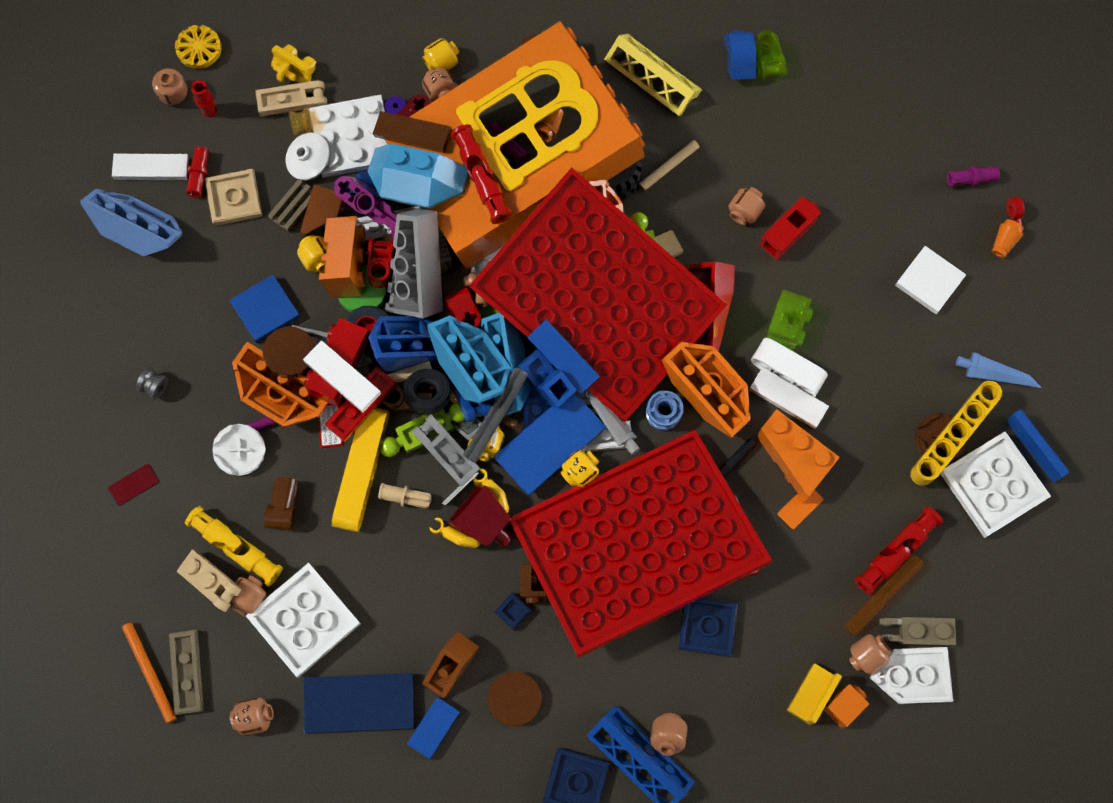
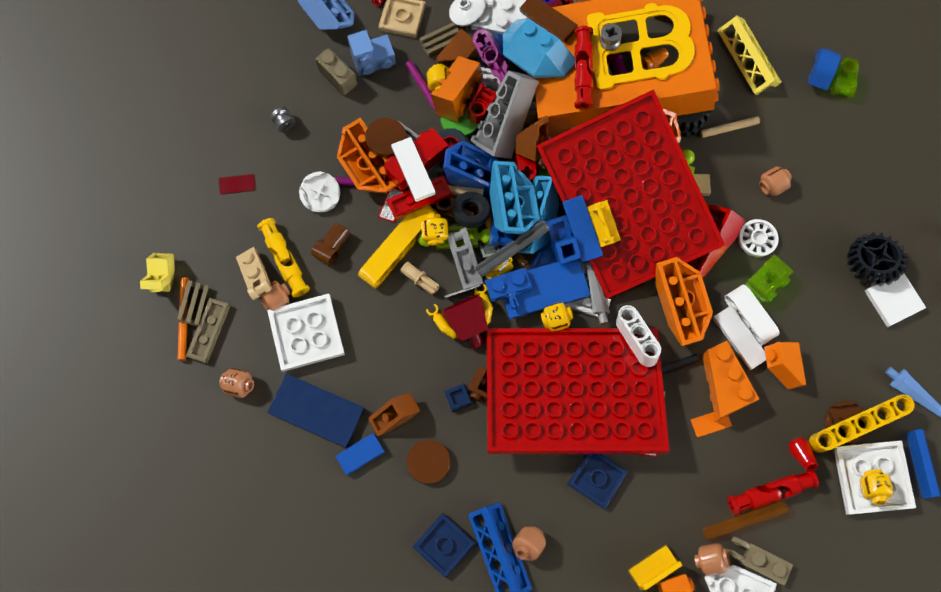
camera: 30 degrees right, 0 degrees up
blue tile [229,275,300,343] -> none
medium blue wheel [646,391,683,431] -> none
red brick [759,196,821,261] -> none
none -> light yellow brick [140,253,175,292]
none -> dark tan tile [176,280,209,326]
none -> dark tan brick [316,48,358,95]
none -> medium blue brick [347,30,396,76]
none -> magenta bar [405,60,435,111]
none -> yellow head [421,214,449,245]
none -> blue plate [485,268,532,310]
none -> dark orange slope [515,116,550,161]
none -> yellow hinge [587,200,621,247]
none -> flat silver wheel [600,24,622,51]
none -> white beam [616,305,661,367]
none -> white wheel [738,219,779,257]
none -> orange slope [764,342,806,389]
none -> red cone [788,437,818,472]
none -> black gear [847,232,908,287]
none -> yellow head [859,469,894,505]

